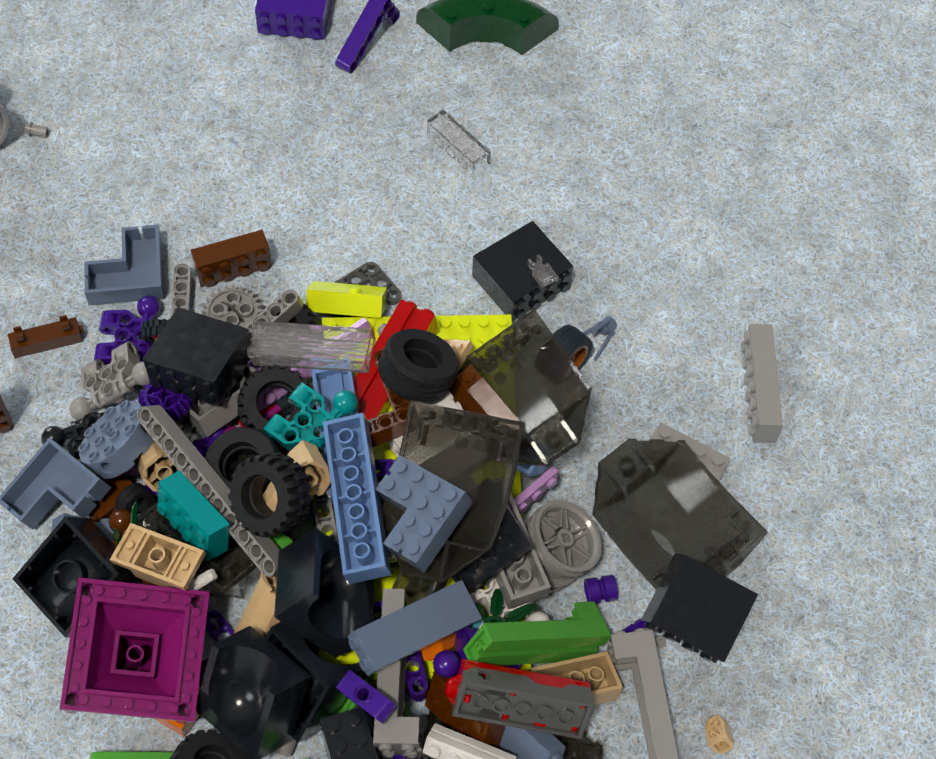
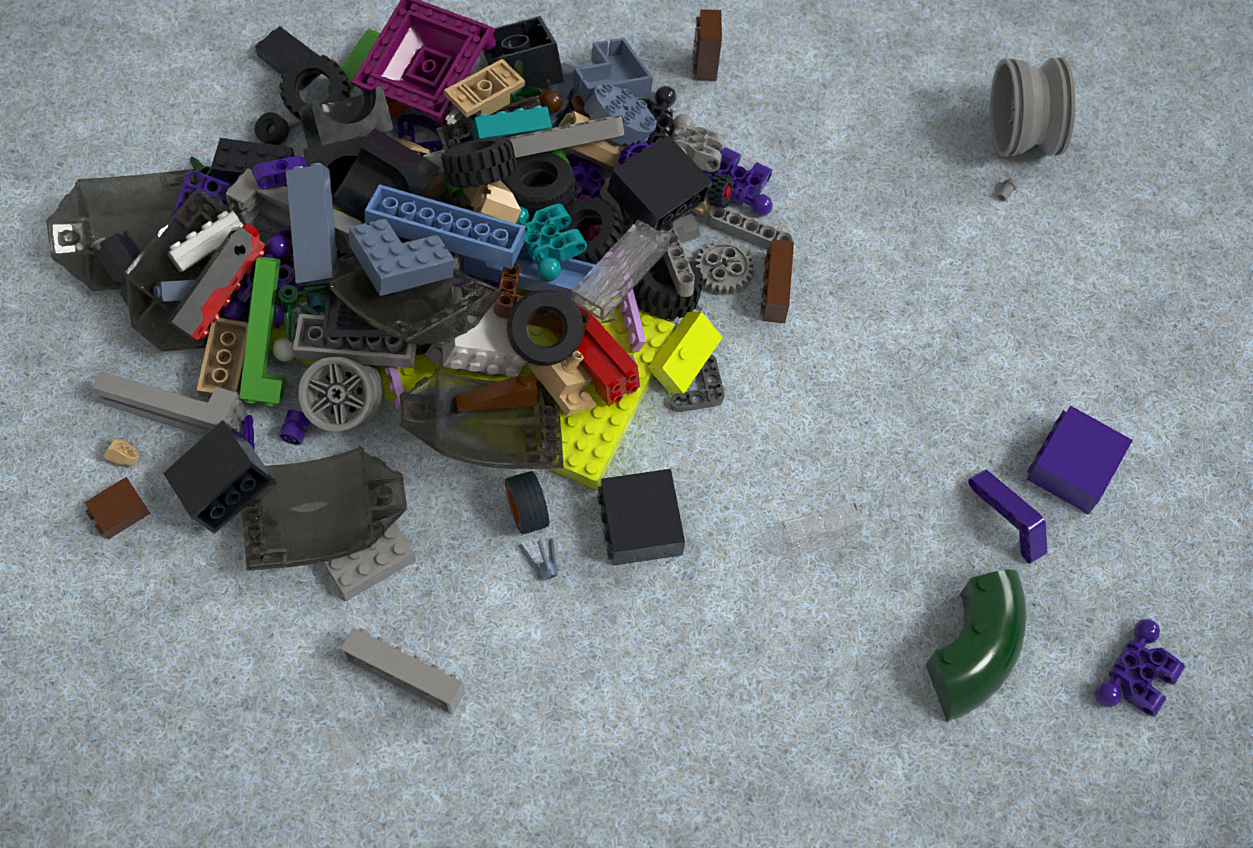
camera: 115 degrees right, 5 degrees up
reddish brown brick [8,315,85,358] -> none
sand blue piece [84,224,164,305] -> none
clear plate [528,255,558,288] -> none
none -> reddish brown brick [84,477,151,539]

